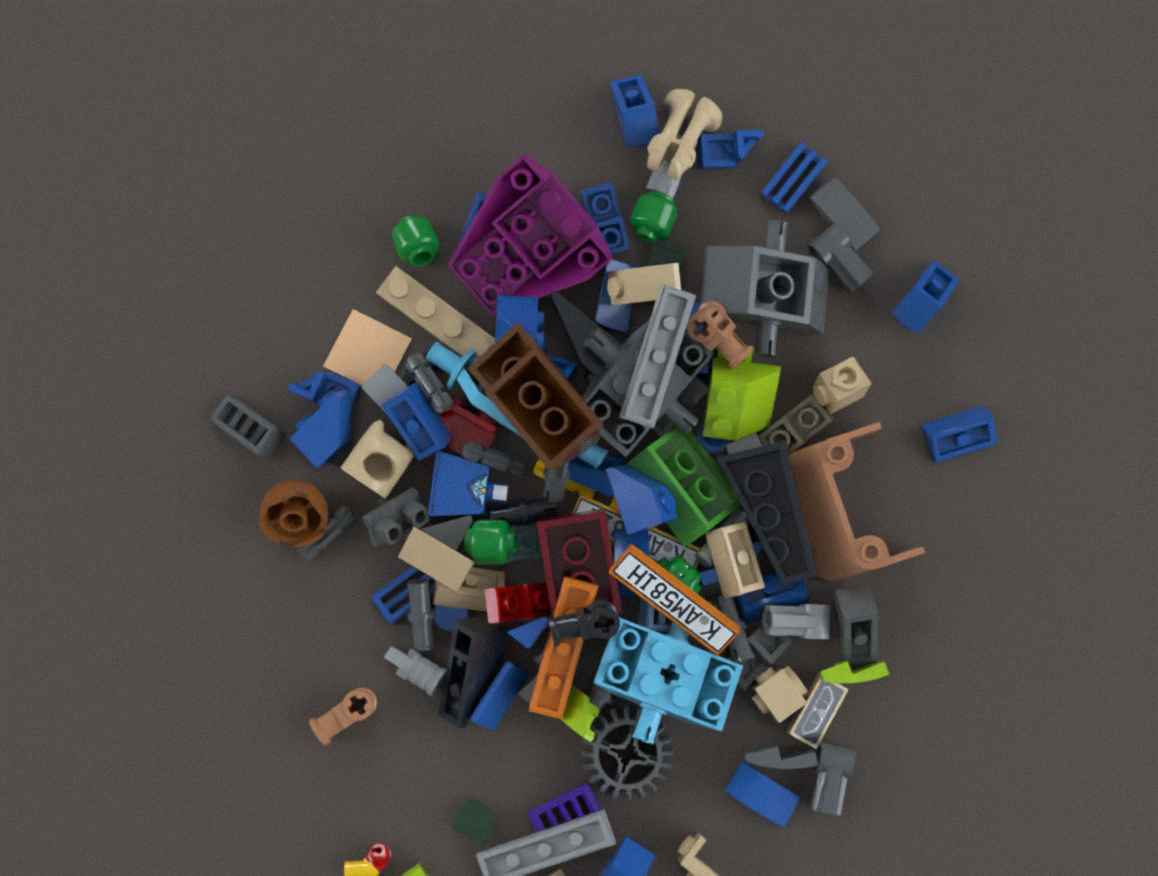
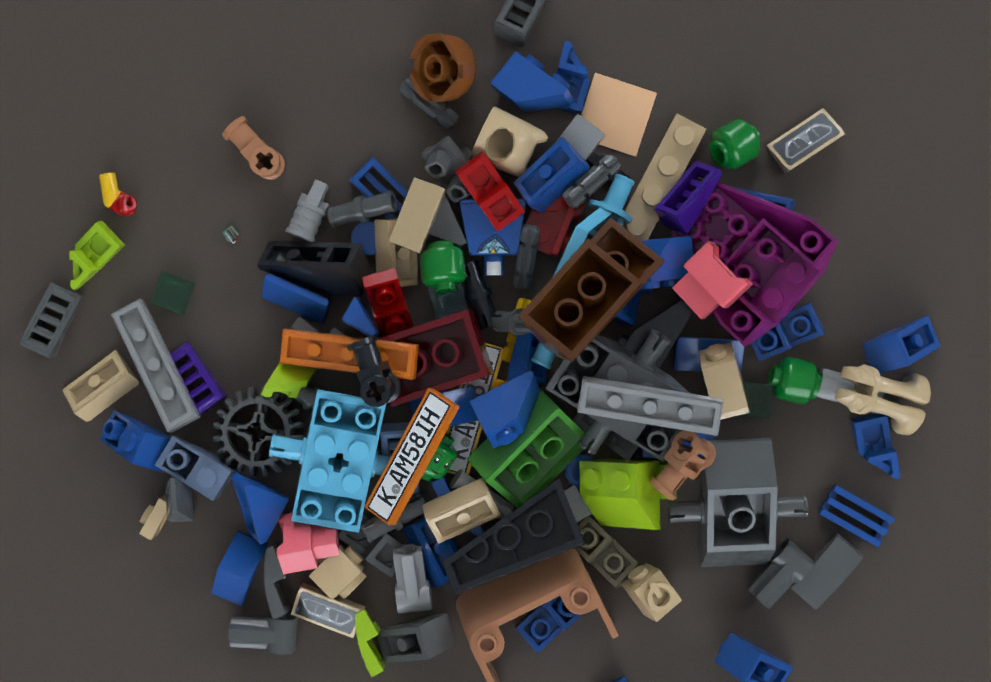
camera: 90 degrees right, 5 degrees up
none -> sand blue slope [155,436,236,501]
none -> dark grey slope [165,478,194,522]
none -> sand green piece [222,225,240,243]
none -> blue slope [231,472,289,544]
none -> coral piece [277,512,340,574]
none -> red slope [454,152,525,232]
none -> blue slope [514,596,583,653]
none -> dark purple slope [654,161,722,234]
none -> coral piece [672,241,753,319]
none -> slope [766,108,845,174]

